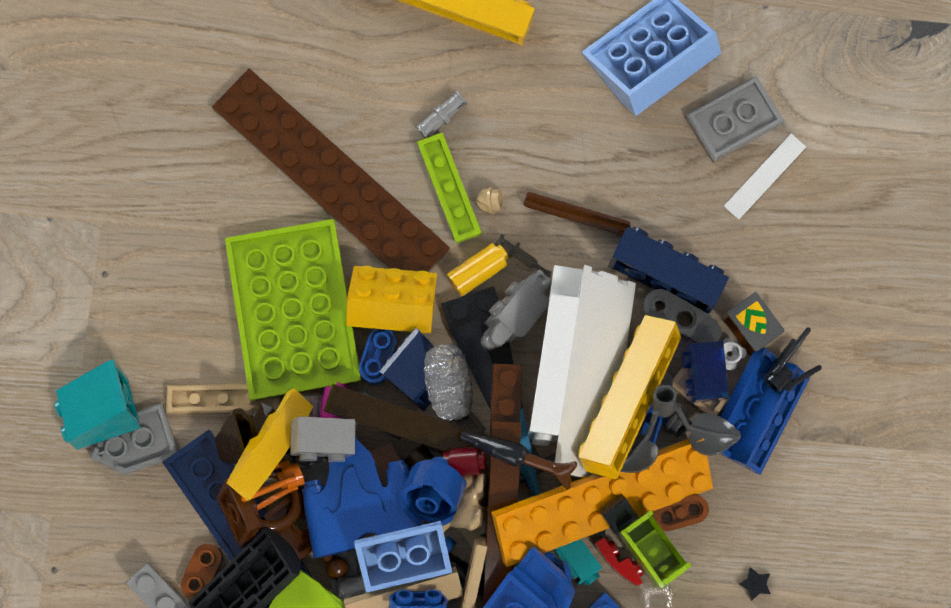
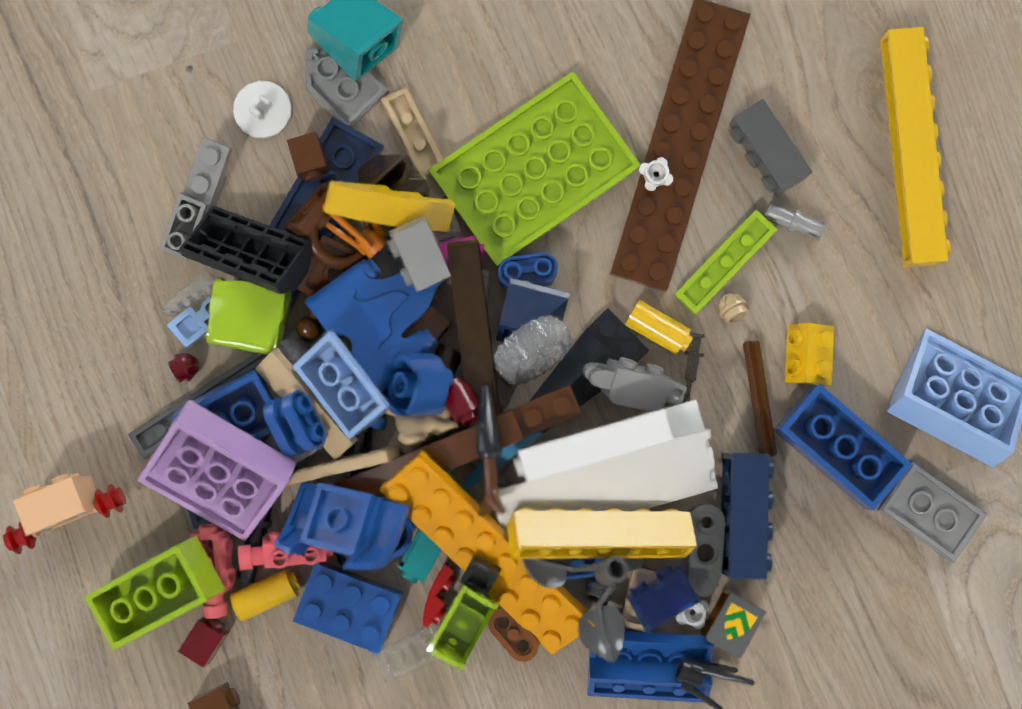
camera: 65 degrees right, 5 degrees up
dark orange plate [181,544,223,599] -> none
yellow brick [346,266,437,334] -> none
white sticker [724,134,806,219] -> none
none -> white piece [233,81,292,139]
none -> reddish brown brick [287,131,330,182]
none -> white plate [639,157,673,191]
none -> dark grey brick [729,99,813,197]
none -> blue brick [774,384,913,511]
none -> yellow bracket [785,323,835,386]

